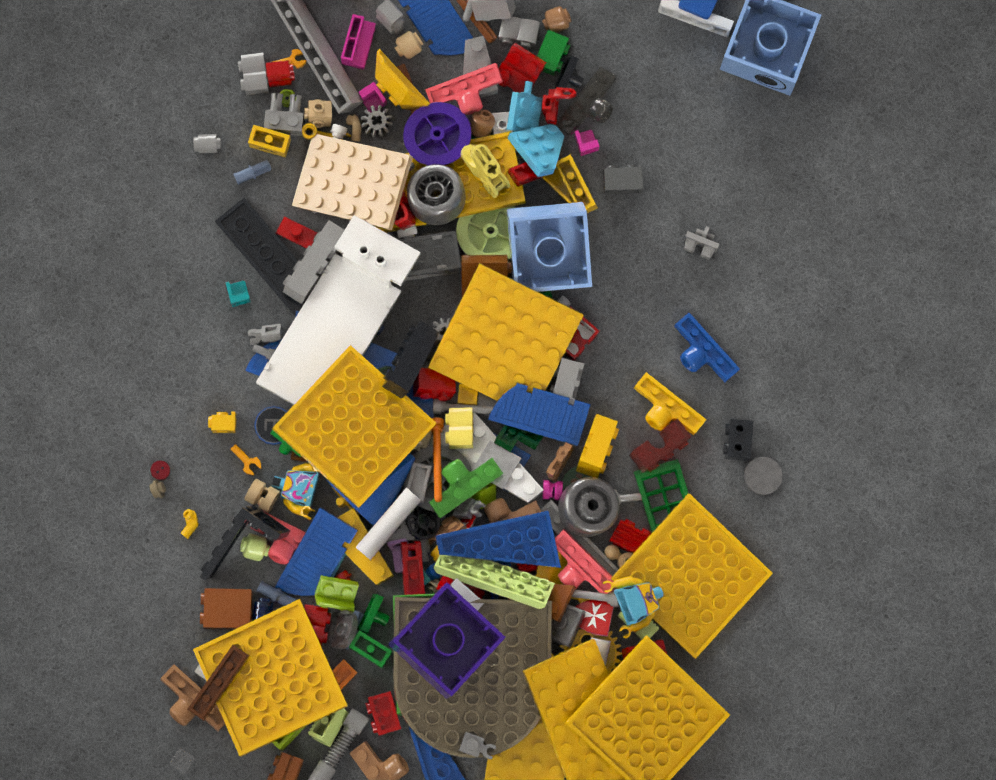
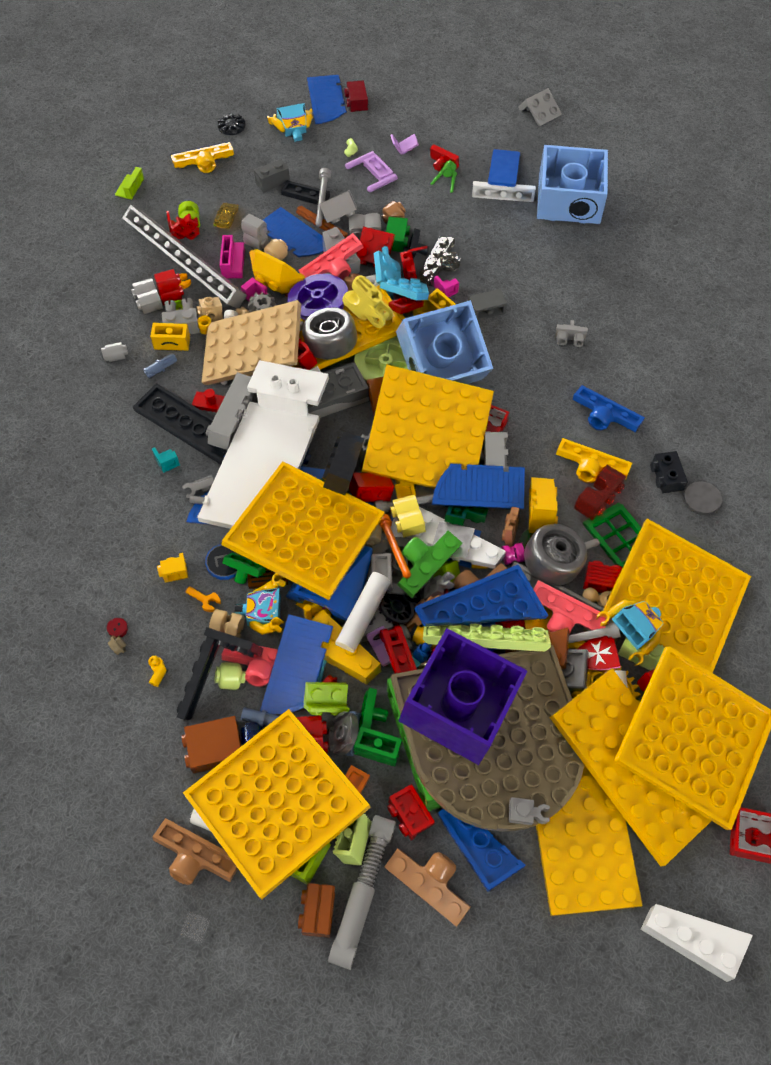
camera: 10 degrees left, 20 degrees down
reddish brown tile [187,645,250,721] -> none

